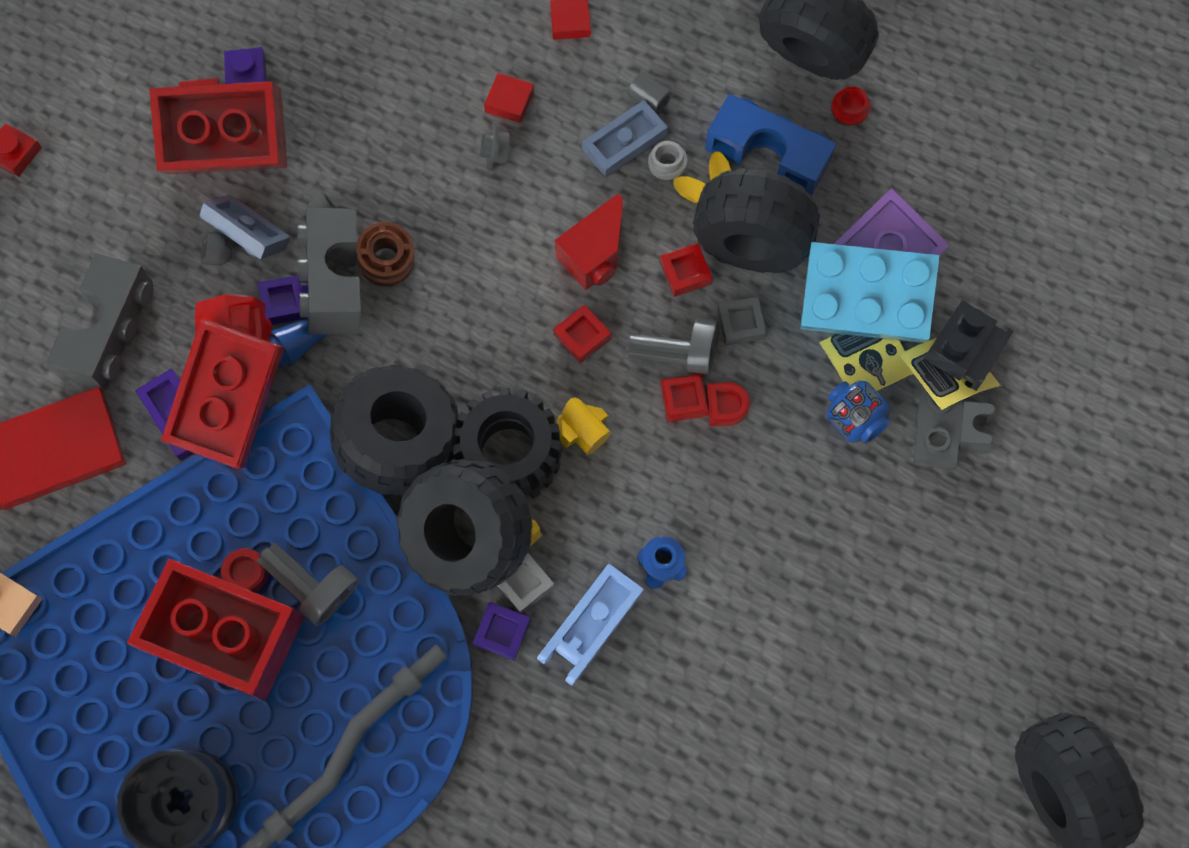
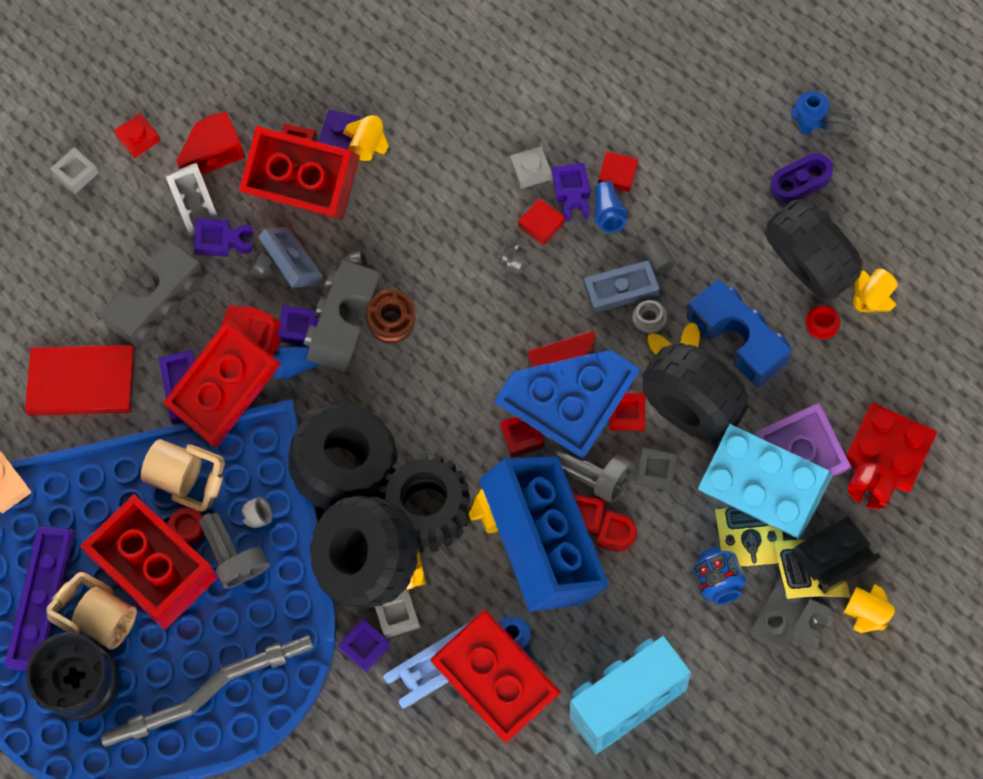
camera: 25 degrees right, 5 degrees down
none -> dark purple tile [4,526,76,671]
none -> tan piece [46,572,137,650]
none -> tan piece [141,439,225,512]
none -> light grey slope [165,163,219,237]
none -> red slope [176,111,245,175]
none -> dark purple plate [194,219,253,257]
none -> light grey hinge [241,497,272,528]
none -> yellow piece [343,115,389,161]
none -> red tile [430,608,561,744]
none -> blue brick [479,456,609,612]
none -> blue plate [493,350,641,459]
none -> light grey plate [510,146,552,189]
none -> dark purple plate [552,162,590,222]
none -> medium azure brick [570,636,691,754]
none -> blue cone [595,181,628,233]
none -> yellow piece [844,584,895,633]
none -> red plate [846,402,938,510]
none -> yellow piece [853,269,898,312]

